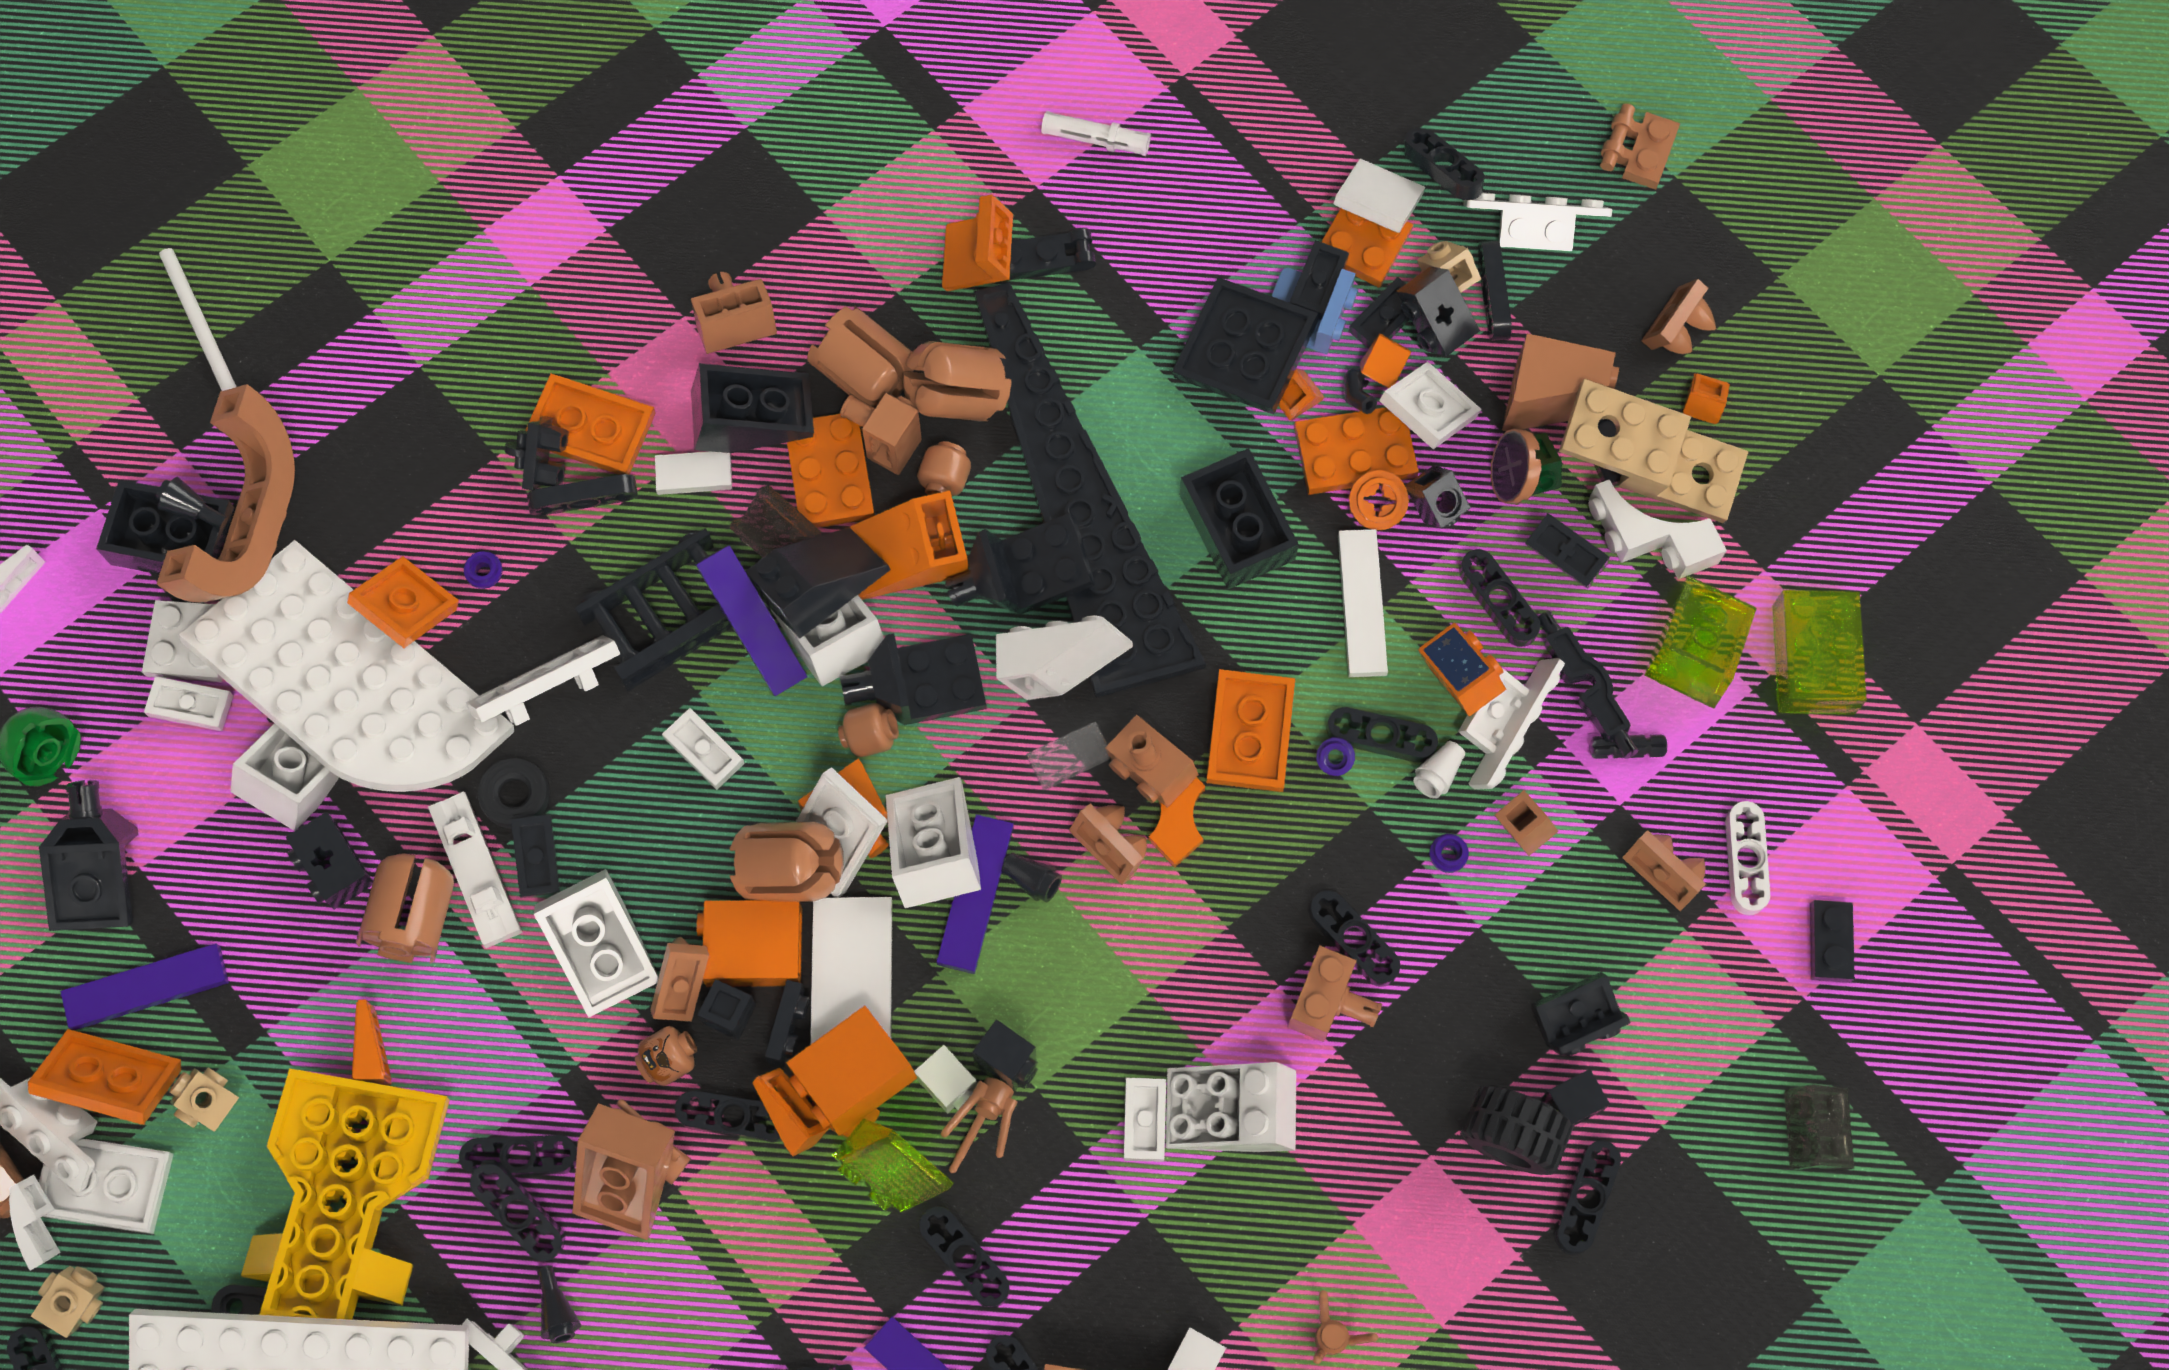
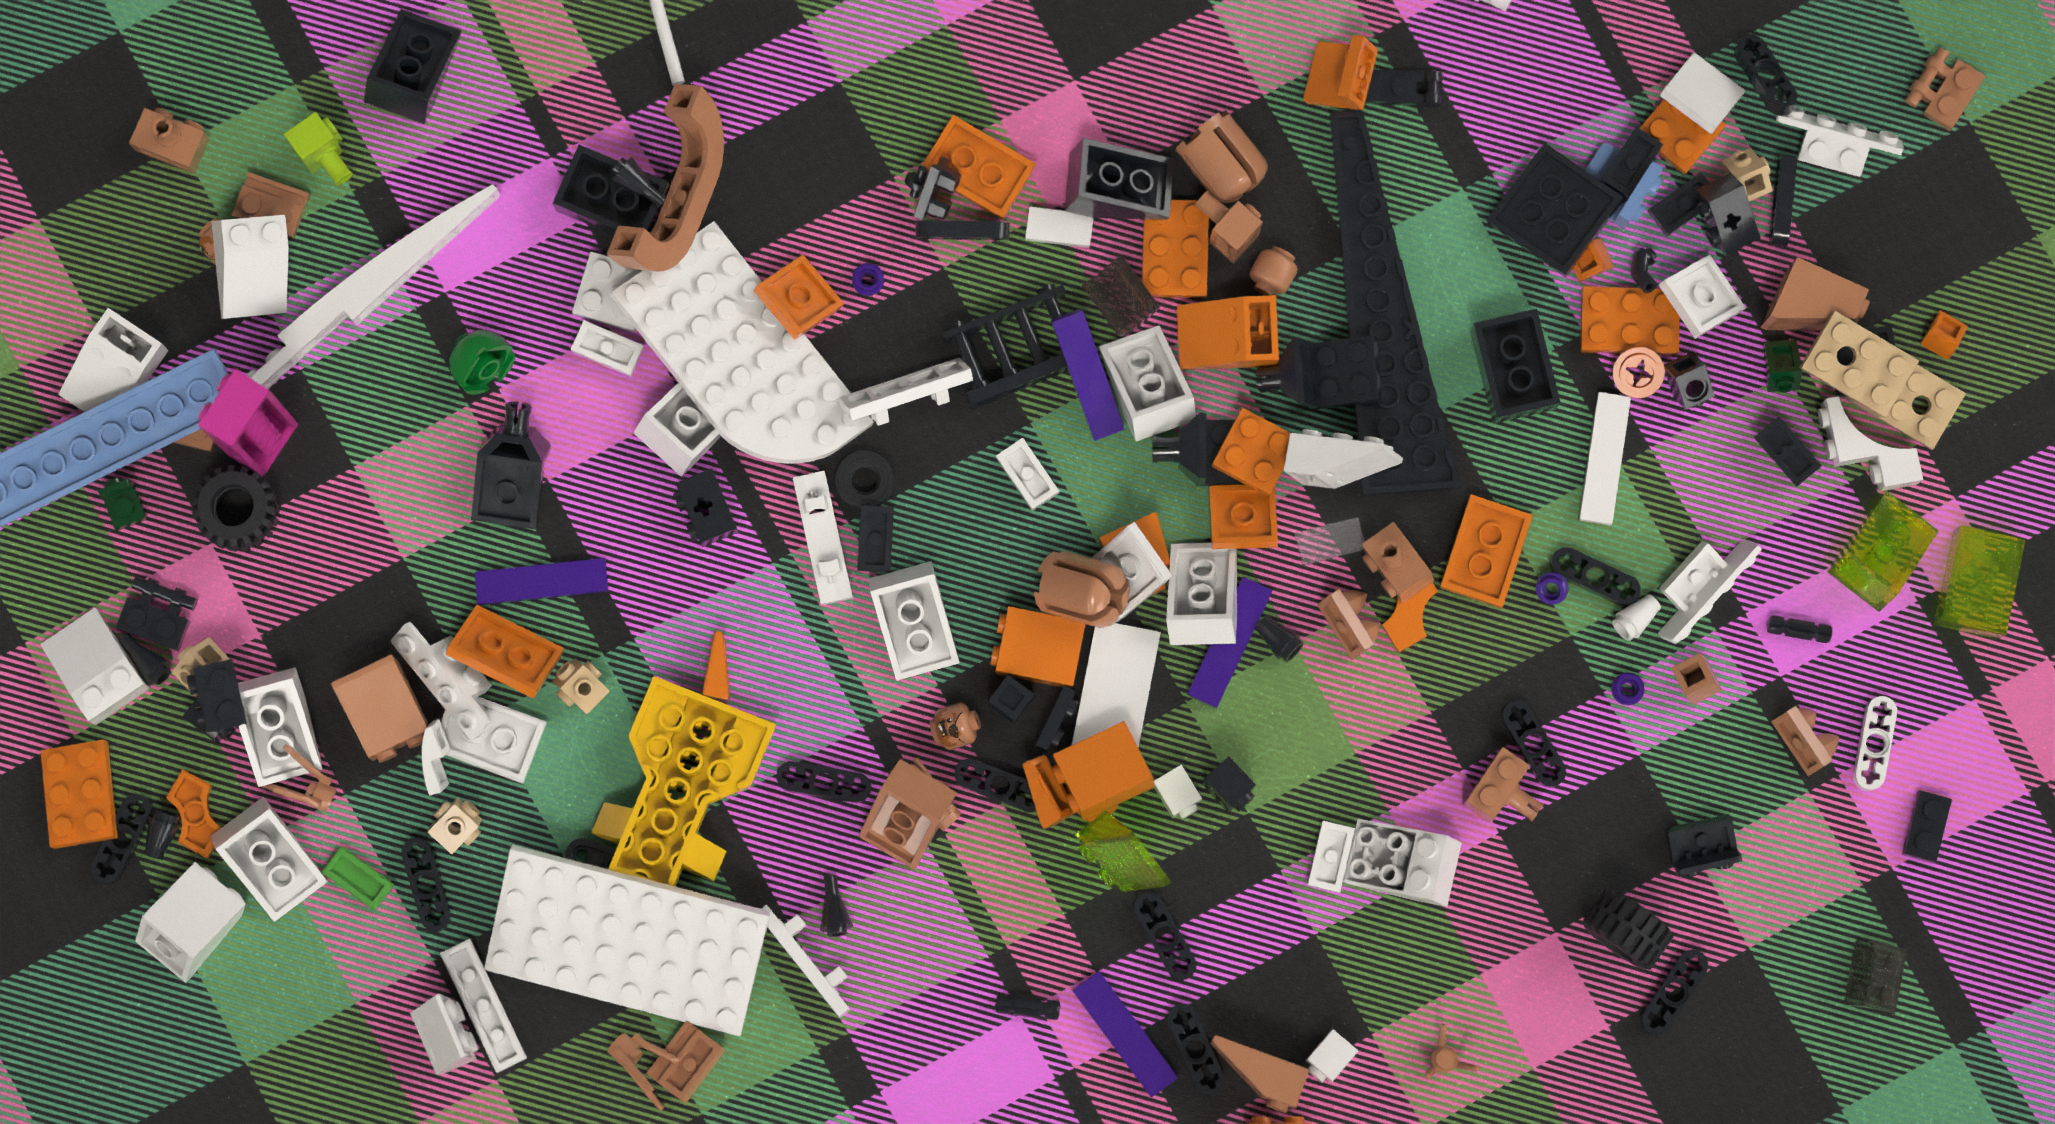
camera: 10 degrees right, 10 degrees up
nougat cylinder [356,853,454,963] -> none
black beam [470,1162,565,1261] -> none
nougat tile [650,937,709,1022] -> none
nougat brick [691,272,777,354] -> none
black slope [745,527,891,639] -> none
nougat head [838,703,899,757] -> none
nougat cylinder [902,341,1011,422] -> none
nougat plant [941,1077,1018,1173] -> none
orange slope [1360,333,1411,388] -> none
brick [1418,622,1507,717] -> none
black beam [1459,549,1540,647] -> none
tile [1491,429,1541,505] -> none
black piece [1538,611,1639,759] -> none
black brick [1542,1069,1610,1126] -> none
nougat tile [1641,279,1716,354] -> none
none -> orange plate [1209,485,1278,549]
none -> orange plate [1211,408,1290,497]

